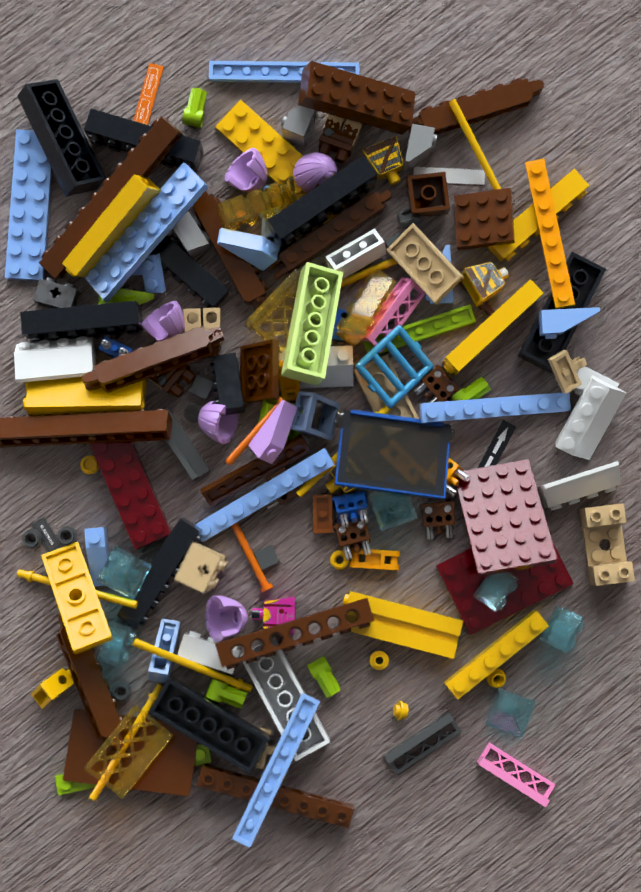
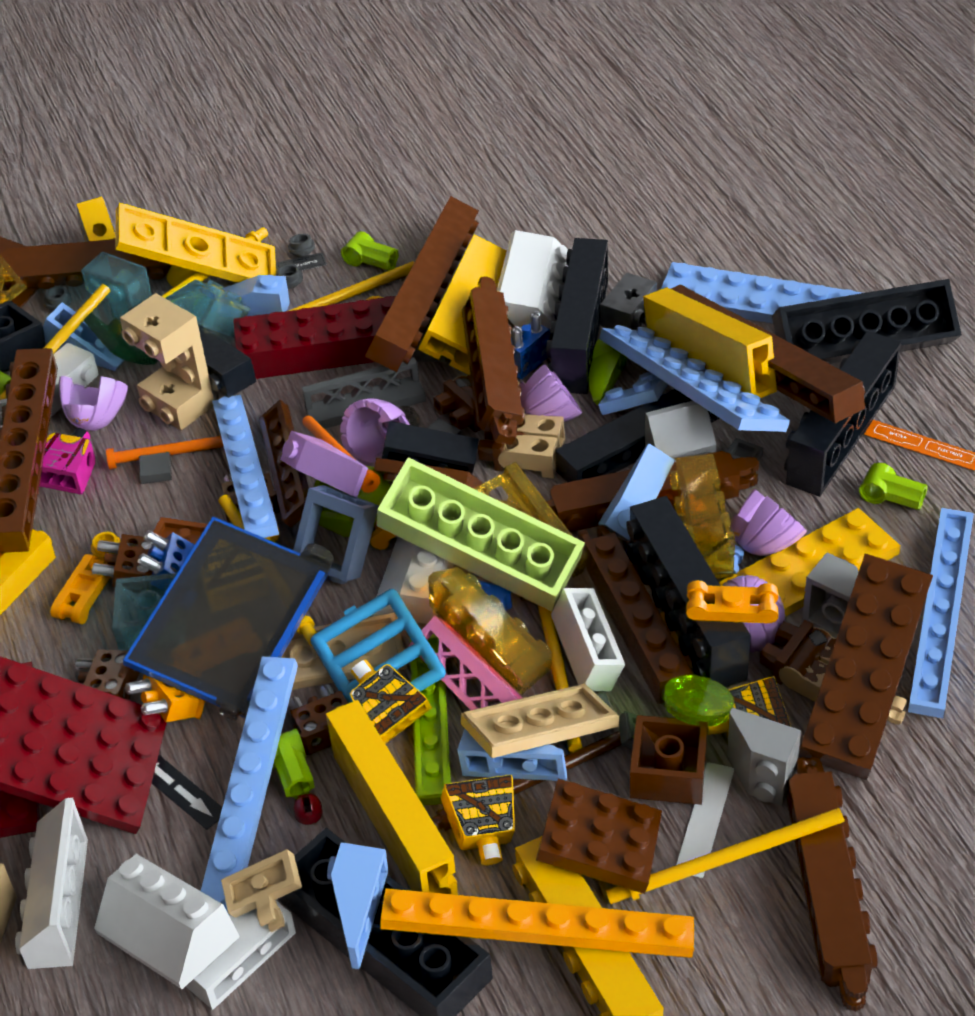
camera: 110 degrees right, 40 degrees down
none -> clear green slope [83,313,158,365]
none -> yellow bar [288,261,414,311]
none -> dark red hinge [293,793,323,825]
none -> lime piece [341,231,399,271]
none -> torso [349,660,432,744]
none -> clear neon green tile [663,675,734,726]
none -> light orange plate [686,580,778,623]

